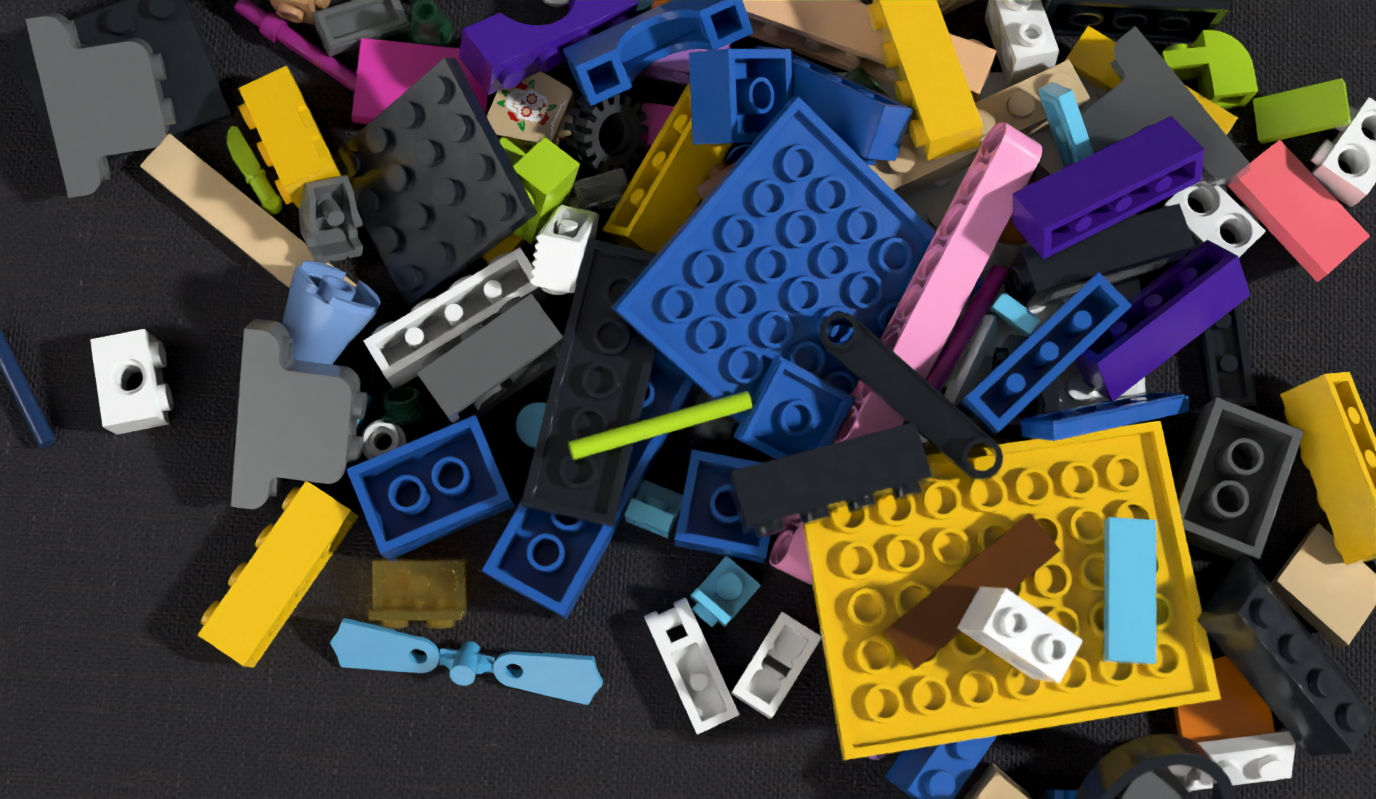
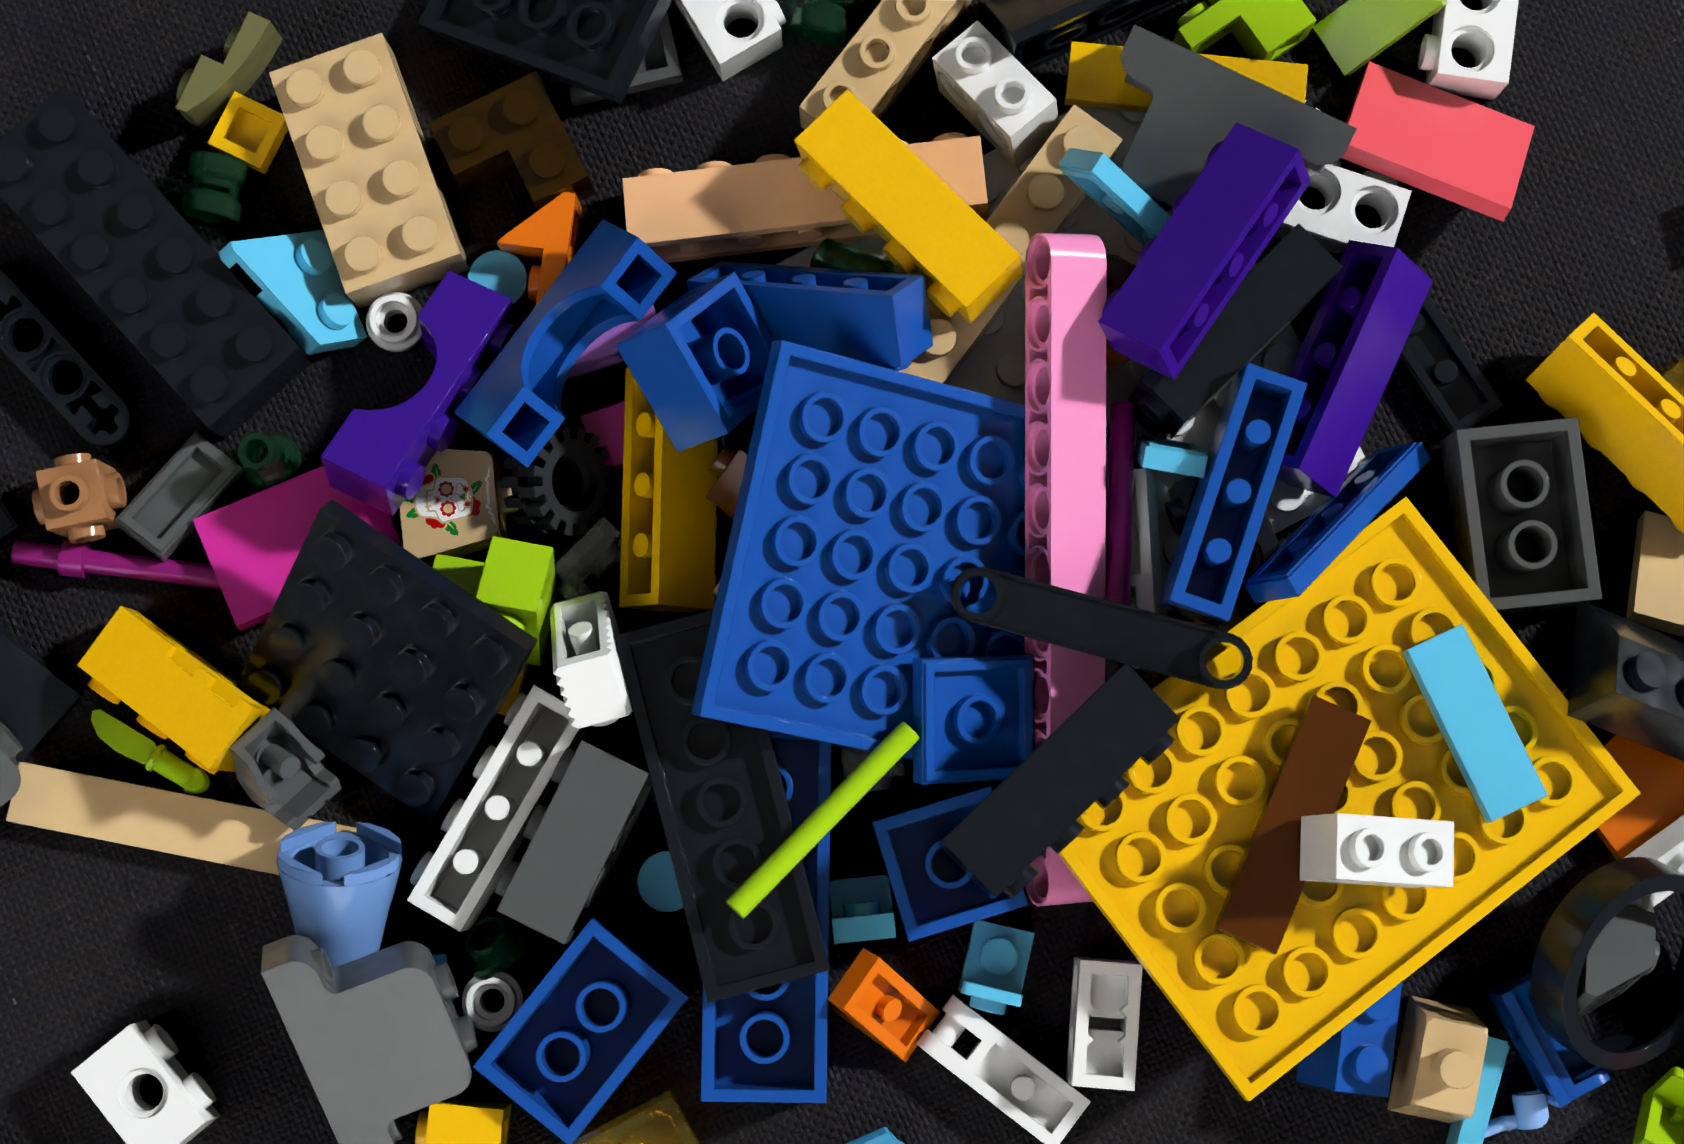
camera: 25 degrees left, 5 degrees up
none -> orange slope [828,948,940,1062]

